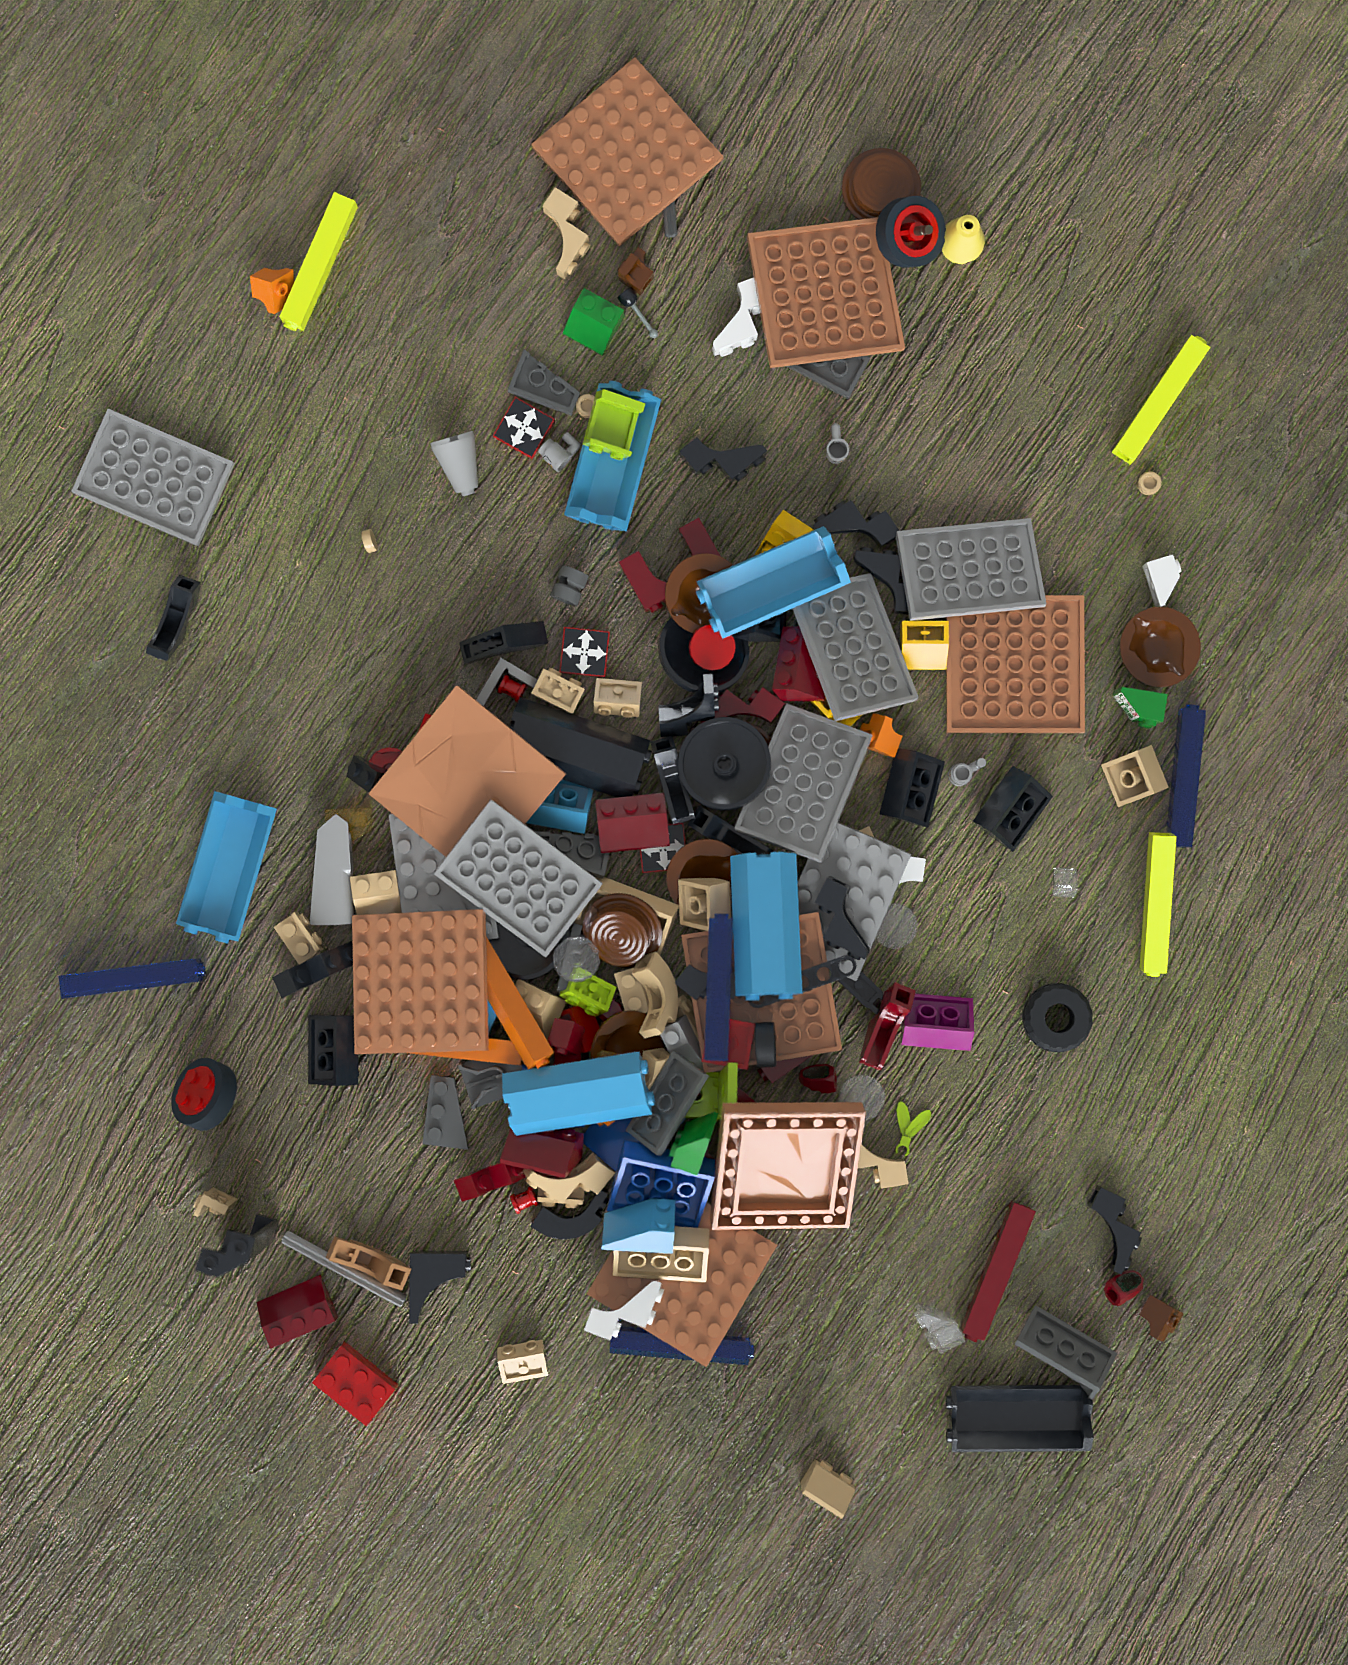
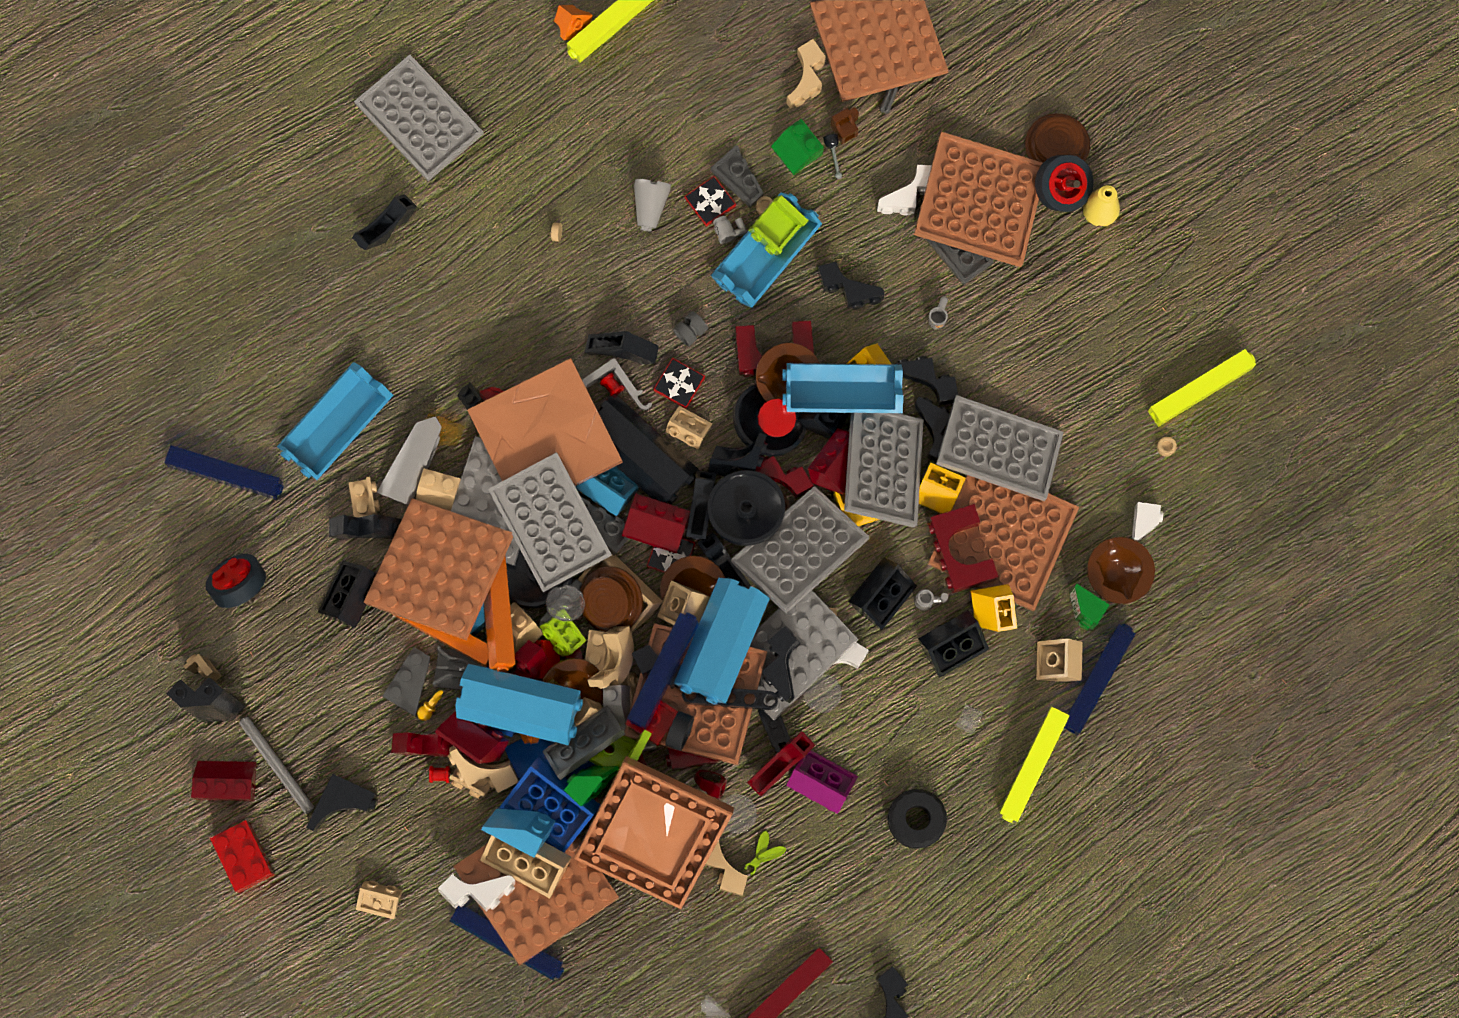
camera: 20 degrees right, 10 degrees down
medium nougat arch [326,1236,411,1290] -> none
black arch [530,1189,609,1239] -> none
tan bracket [531,667,585,714] -> none
orange brick [860,713,903,757] -> none
none -> yellow bar [417,690,443,721]
none -> dark red arch [927,504,999,593]
none -> yellow slope [971,584,1017,632]

